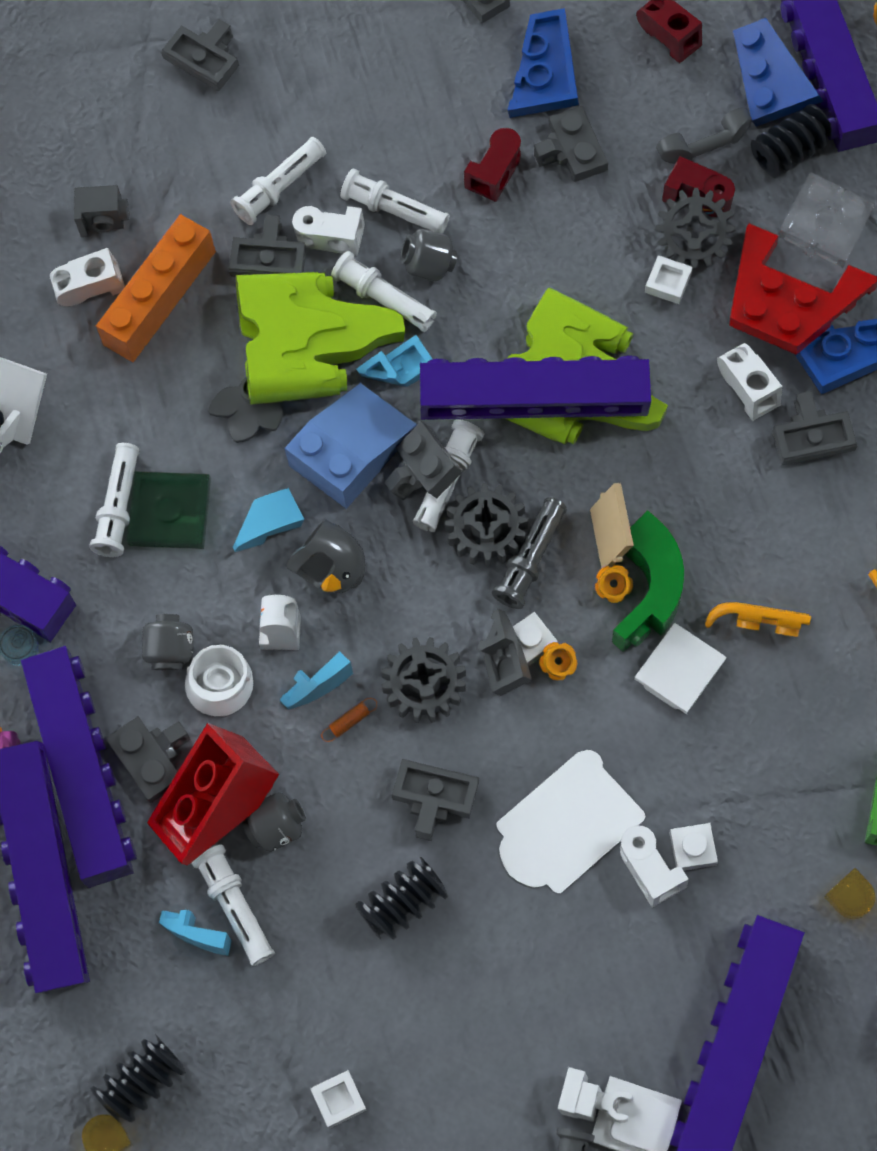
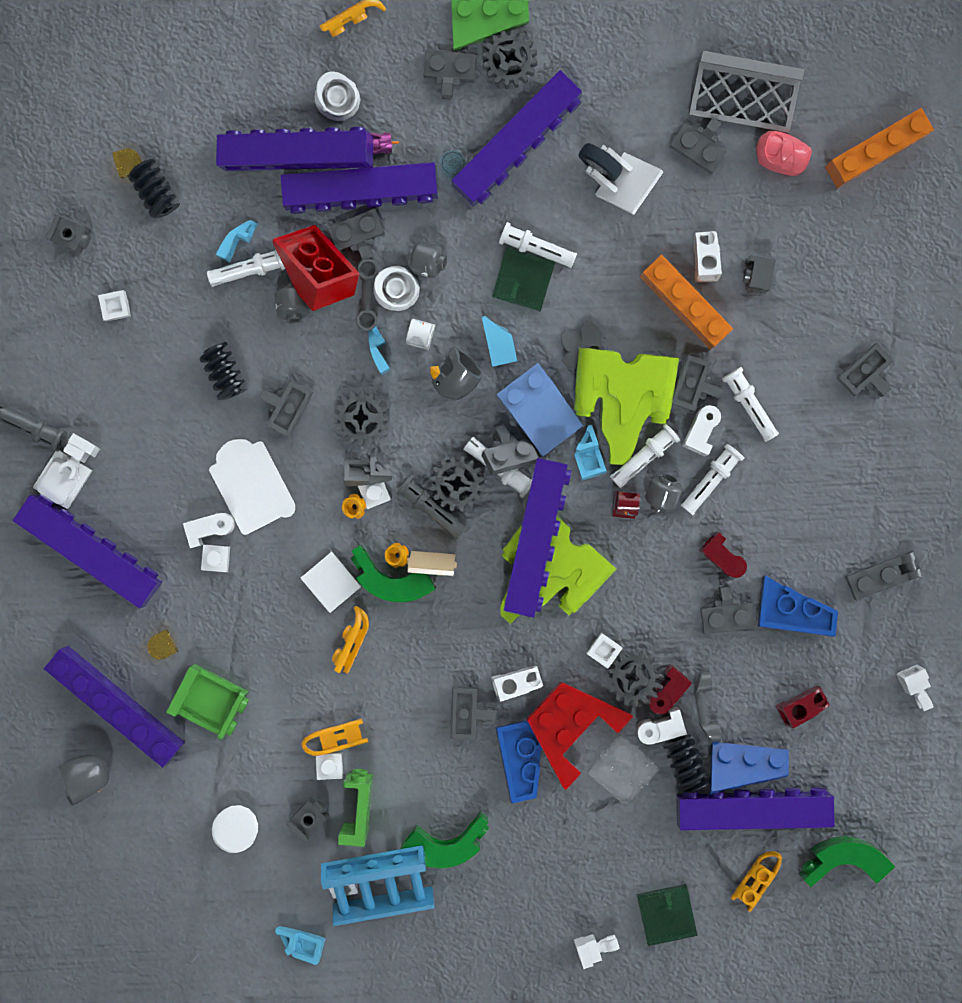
camera: 95 degrees right, 20 degrees up
orange piece [321,698,377,742] -> none
none -> dark grey bar [356,259,378,331]
none -> dark red leg [612,491,640,519]
none -> white leg [636,706,687,744]

